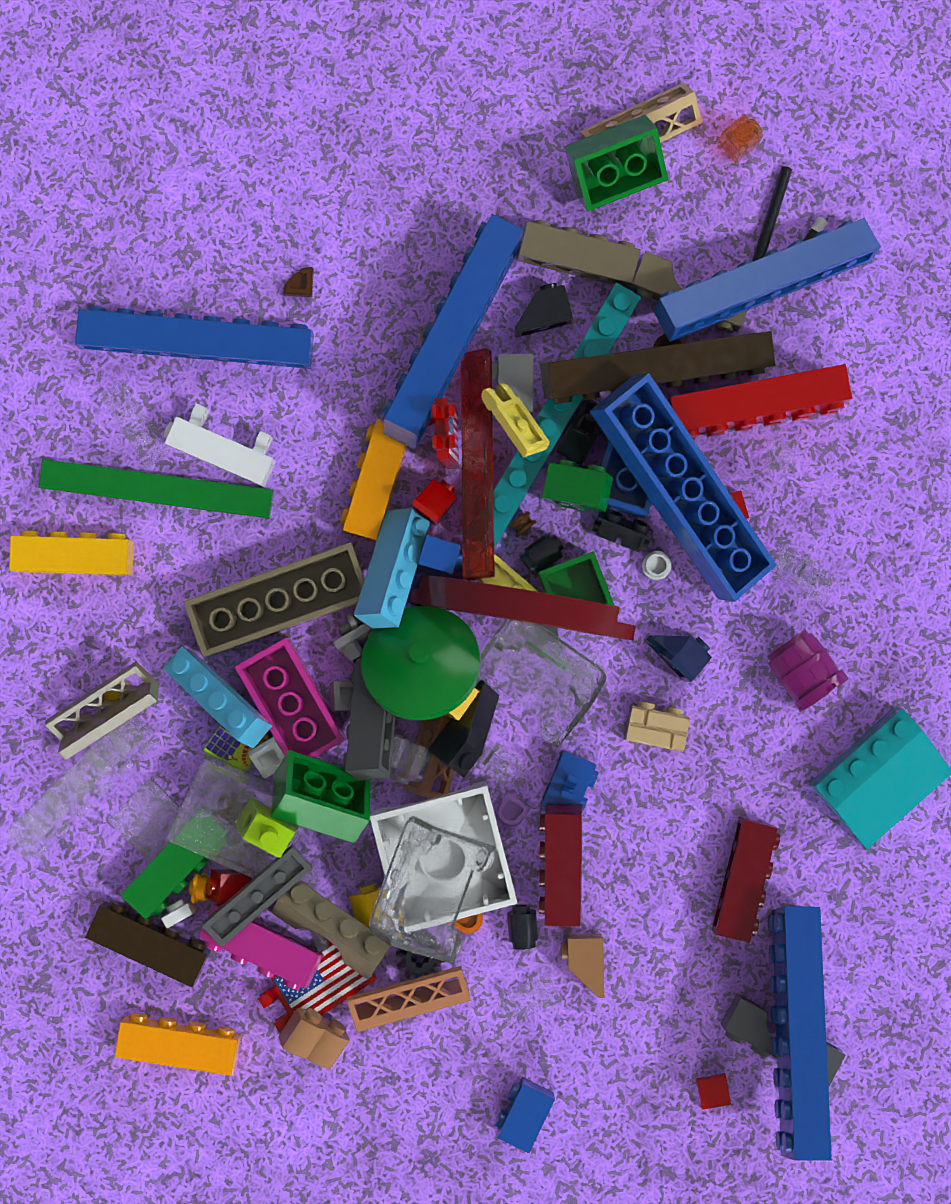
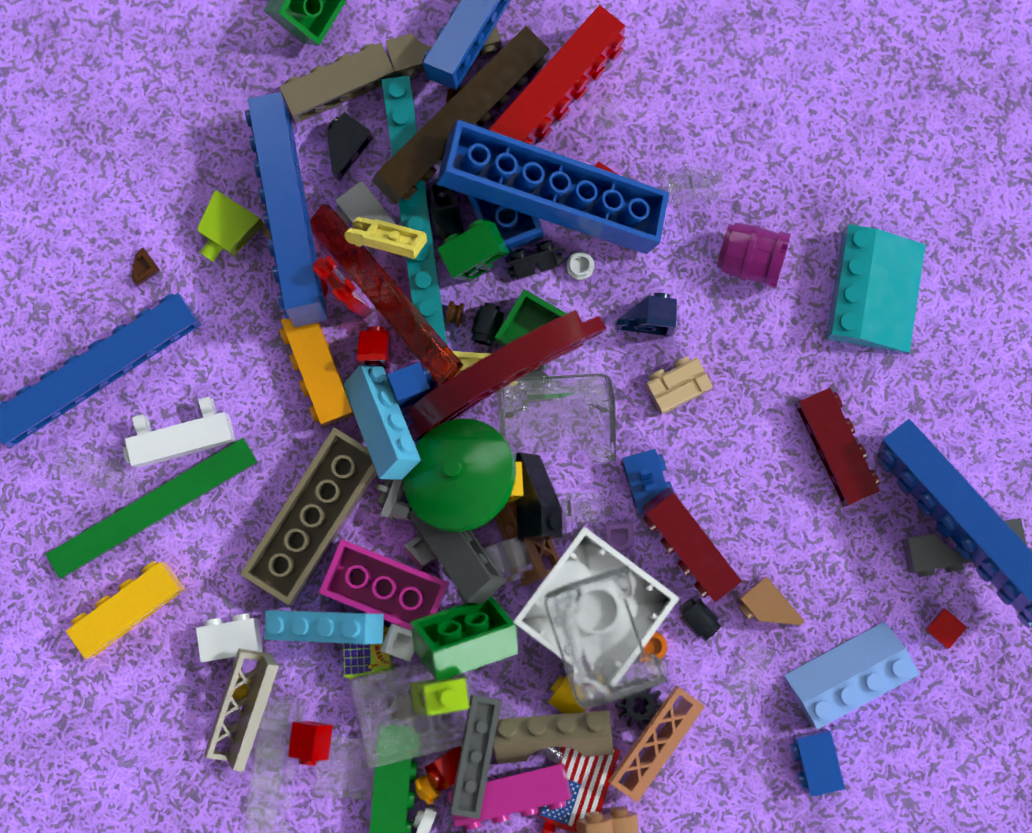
camera: 30 degrees left, 5 degrees down
none -> white brick [196,613,263,662]
none -> lime torso [197,190,264,262]
none -> red brick [288,721,333,766]
none -> light blue slope [784,622,920,729]

